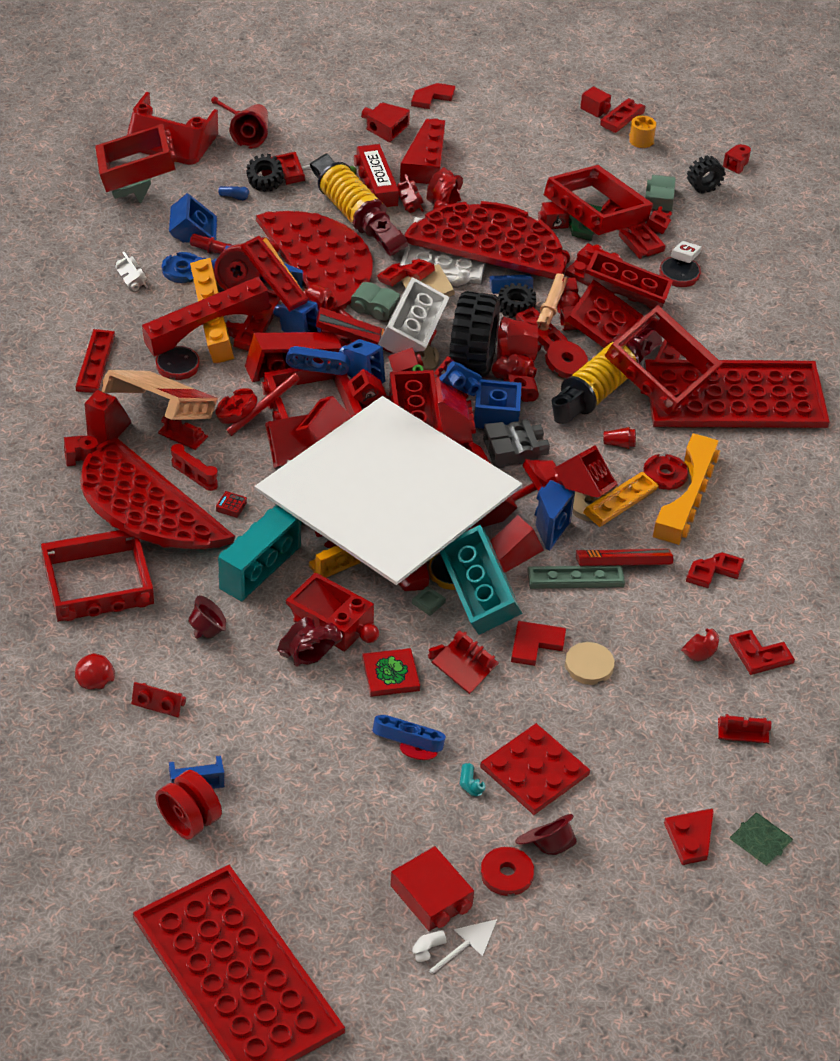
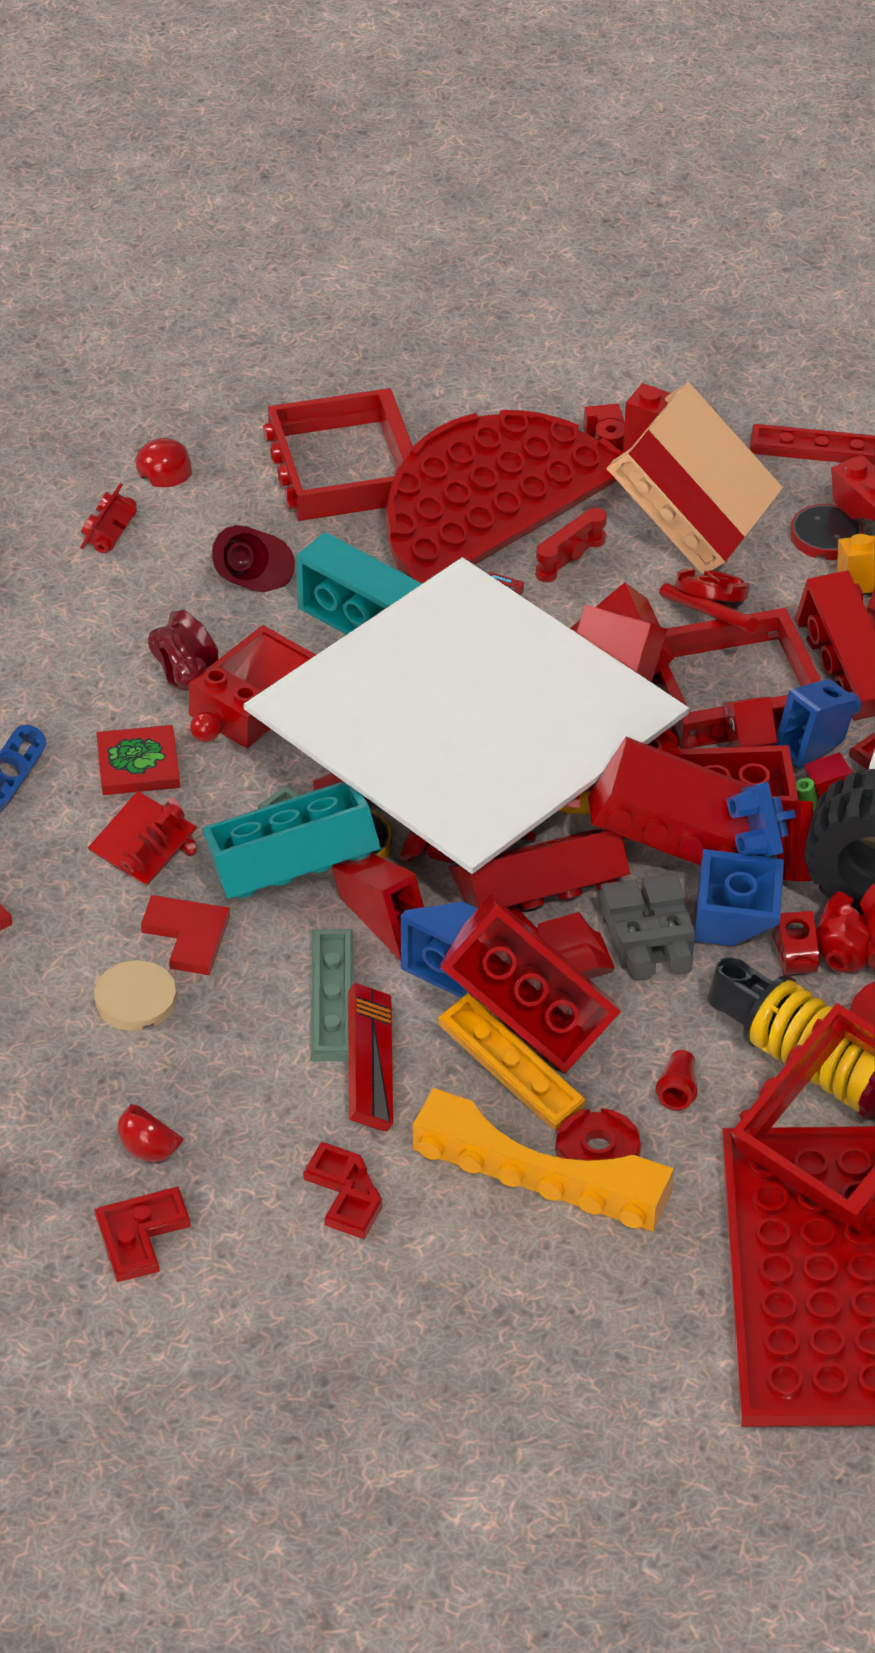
camera: 95 degrees right, 0 degrees up
red hinge [158,415,208,450] -> none
blue beam [286,346,351,375] -> none

